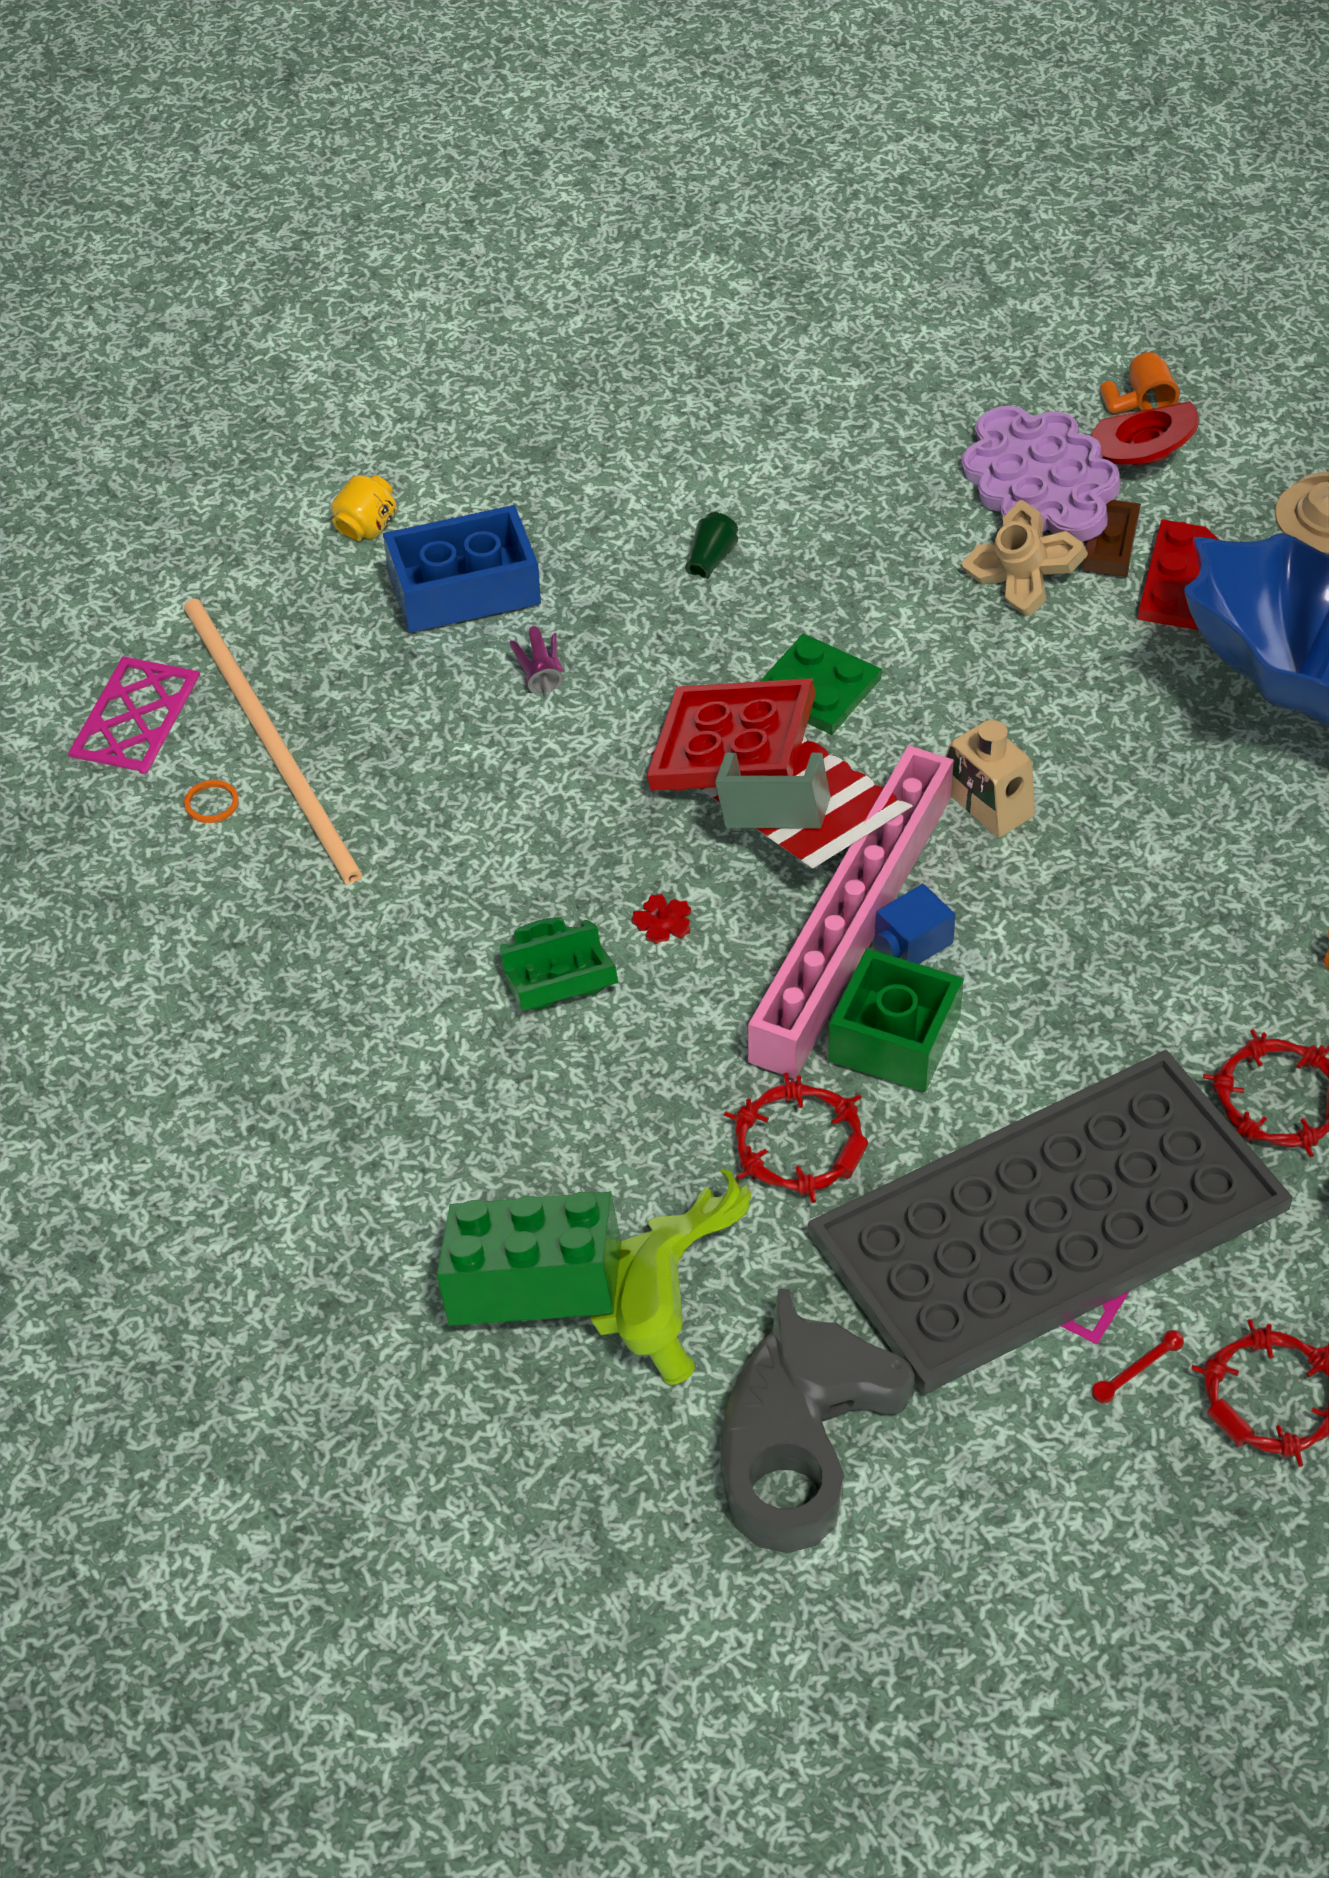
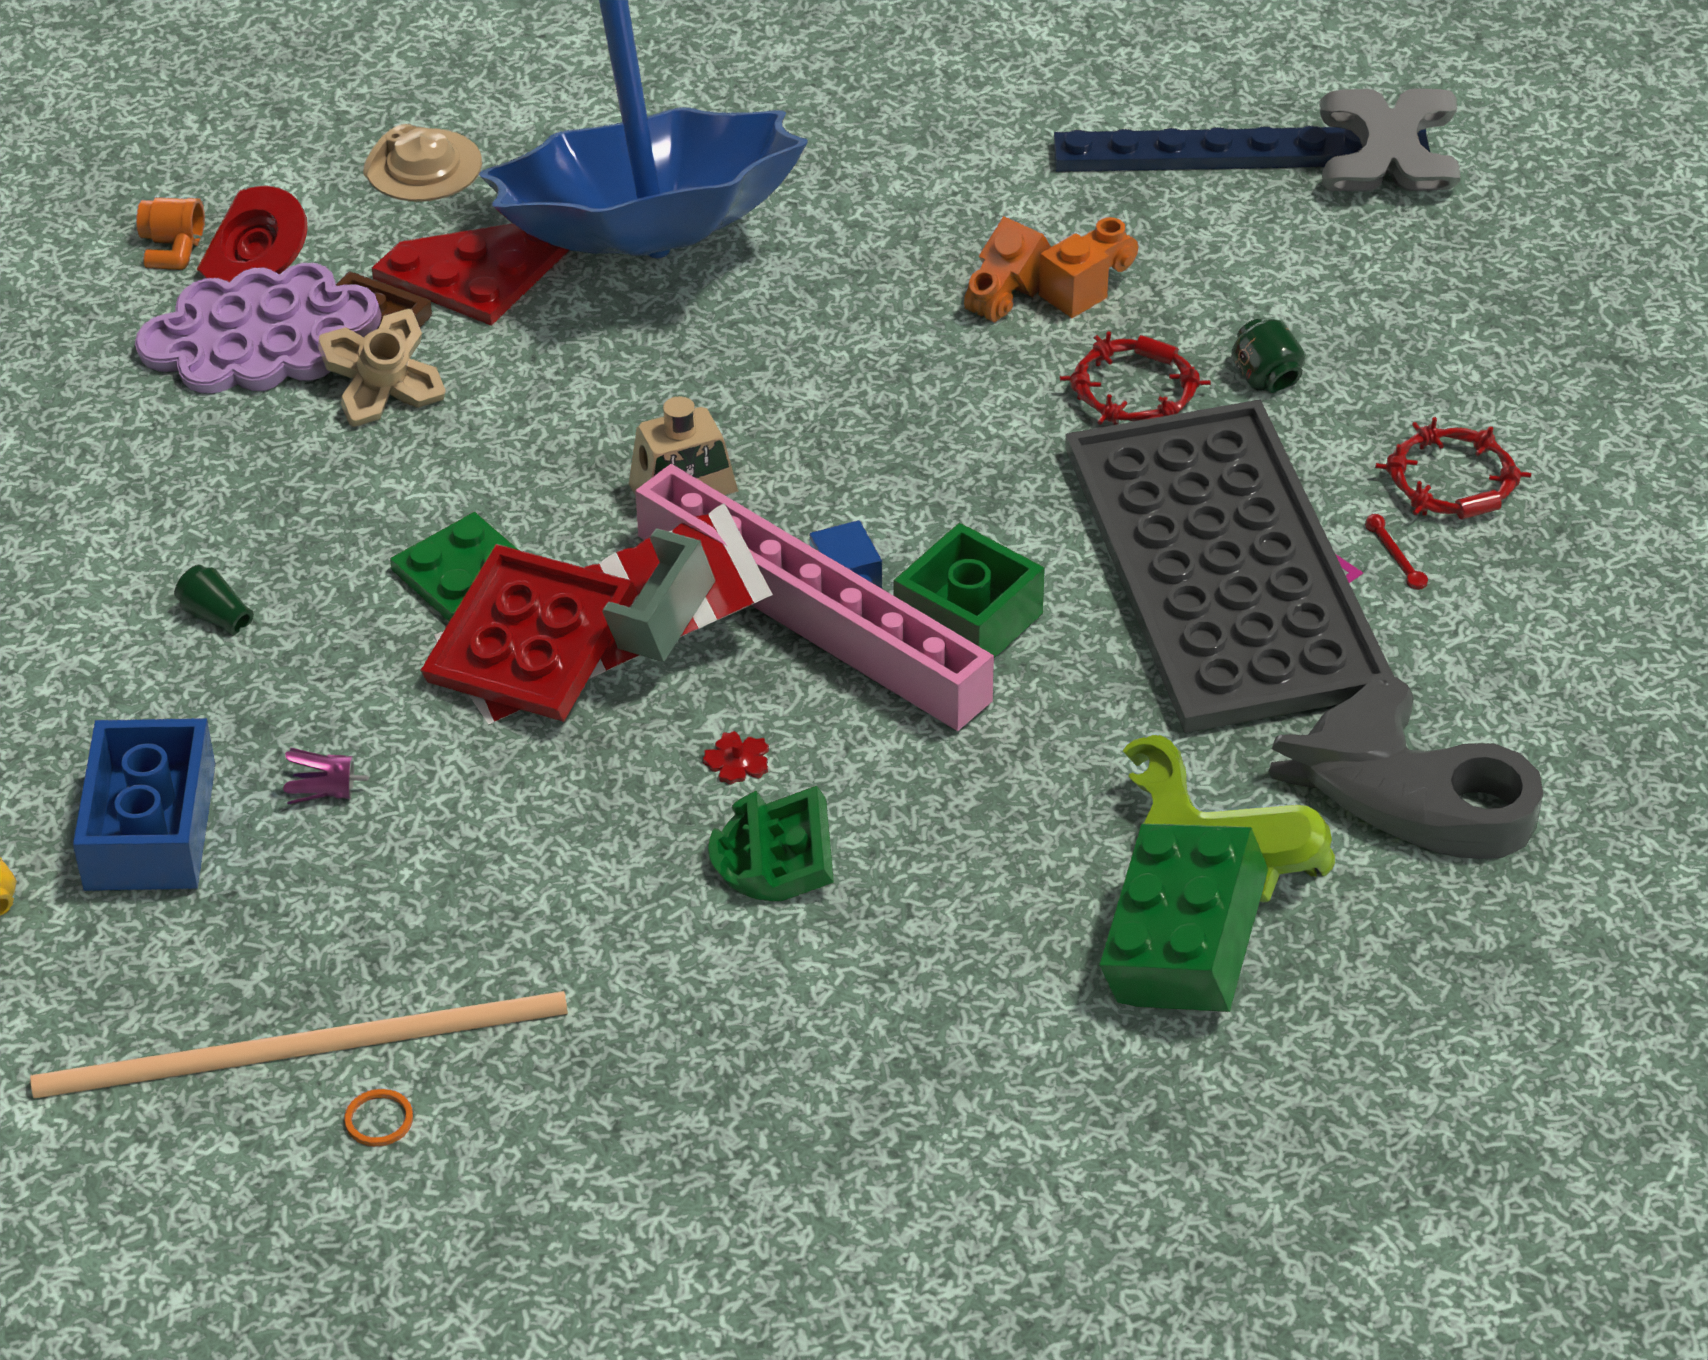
camera: 75 degrees left, 5 degrees down
dark pink window [68,656,200,774] -> none
red piece [724,1072,869,1203] -> none

